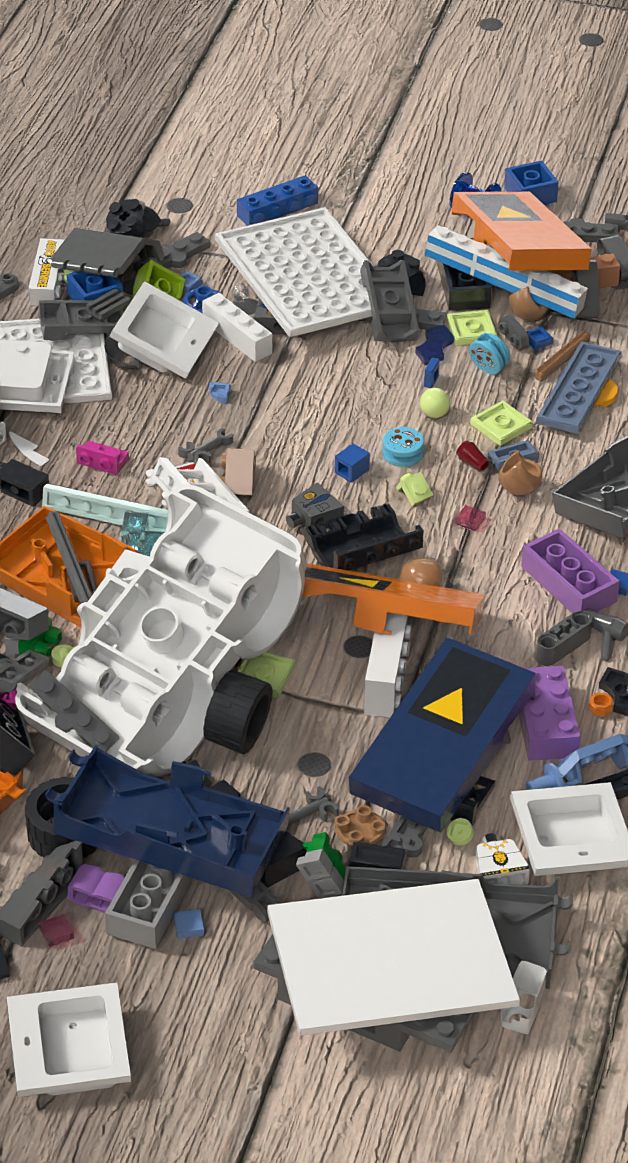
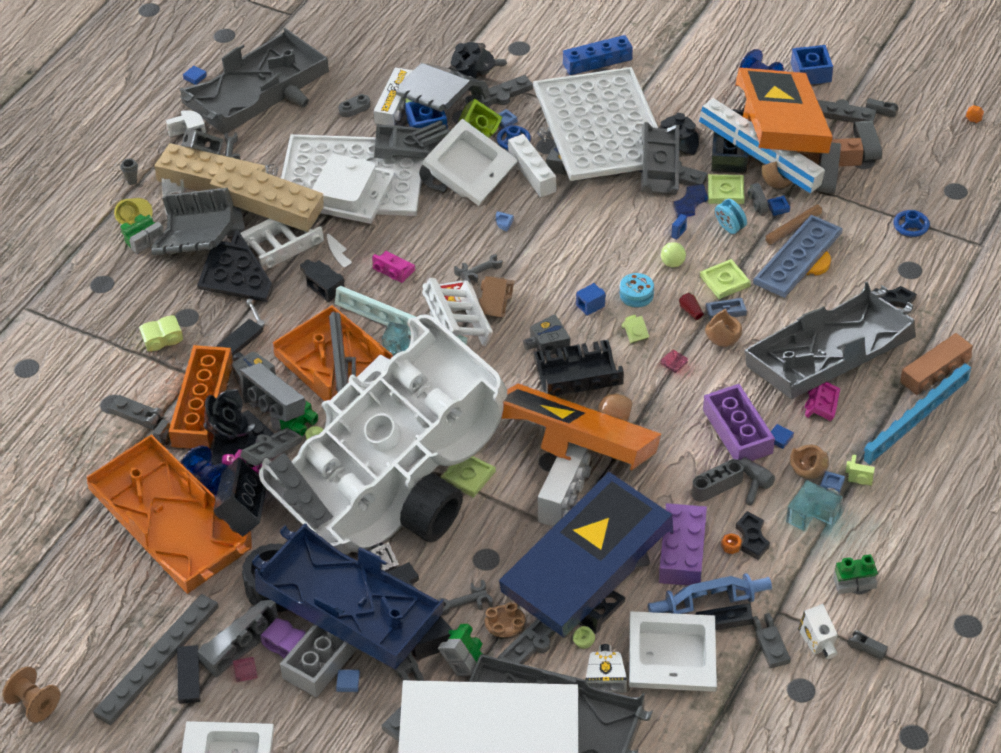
camera: 15 degrees right, 5 degrees up
black tile [349,842,405,869] -> none

